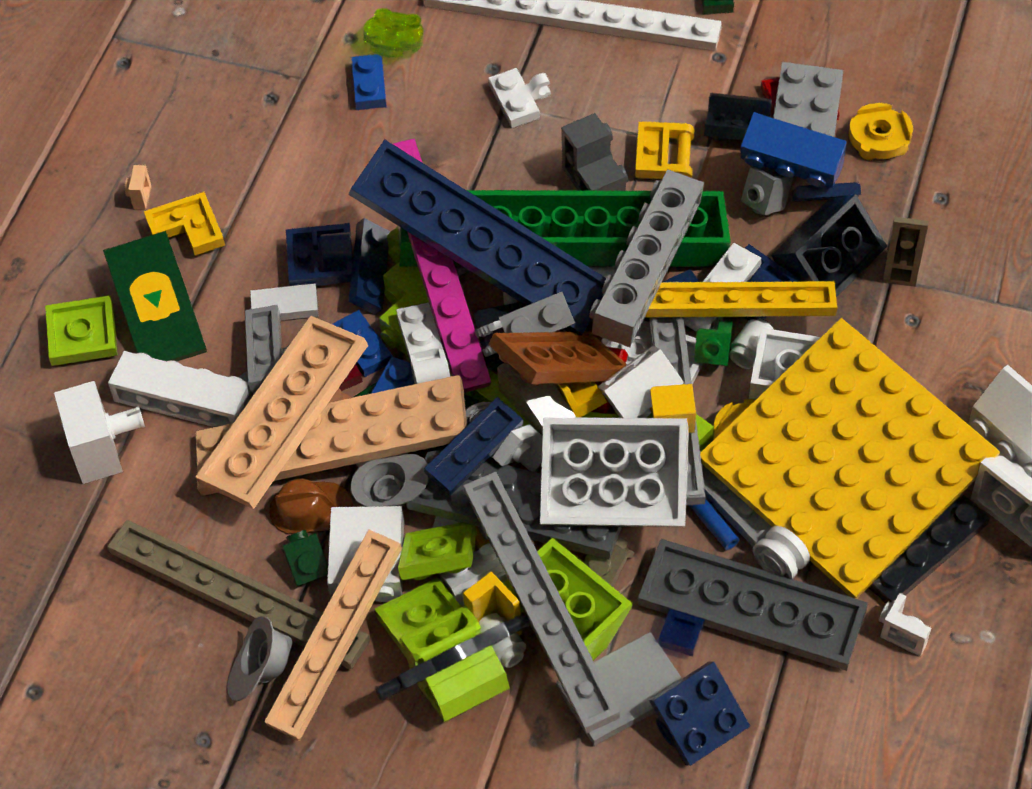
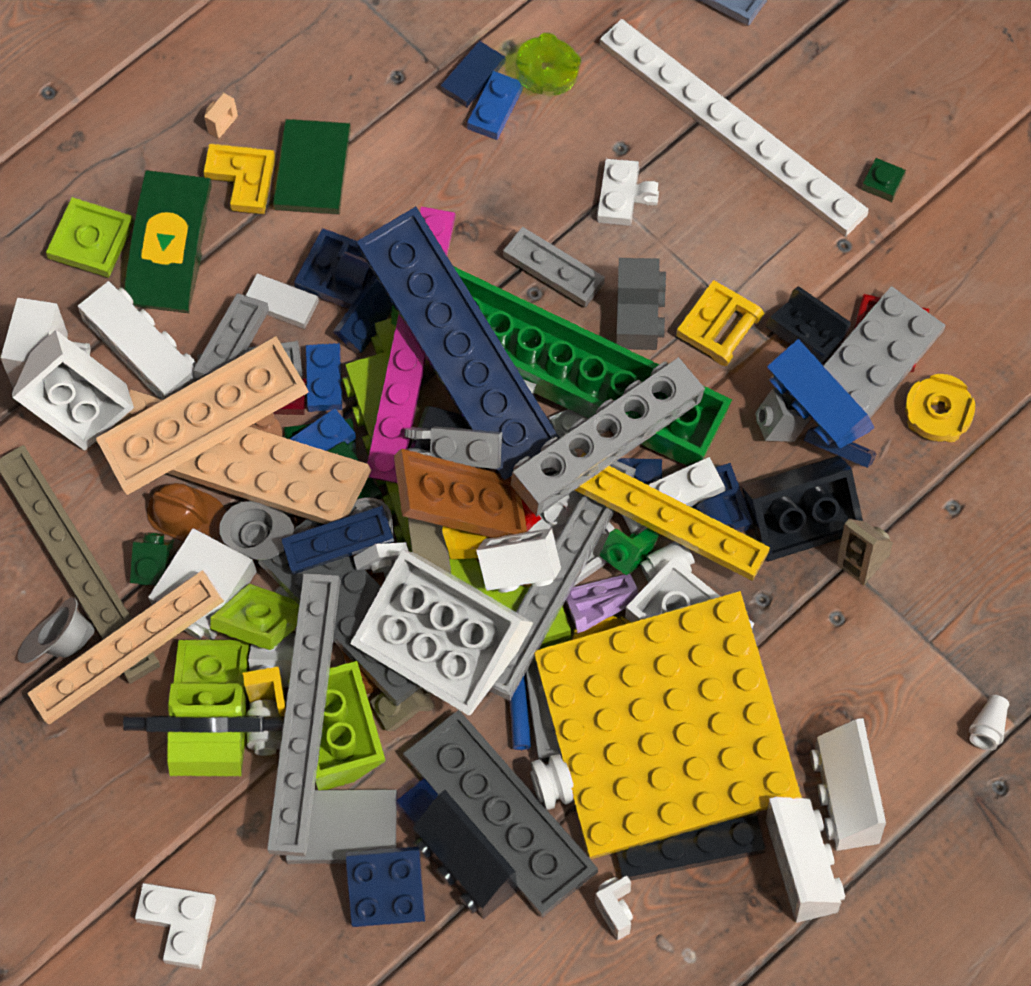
camera: 30 degrees right, 10 degrees up
white plate [396,303,450,384] -> none
yellow panel [650,384,696,433] -> none
none -> white slope [12,330,134,451]
none -> dark green tile [273,119,351,215]
none -> black slope [413,790,517,919]
none -> dark blue tile [441,40,506,108]
none -> light grey plate [503,227,605,308]
none -> lavender wing [565,574,638,633]

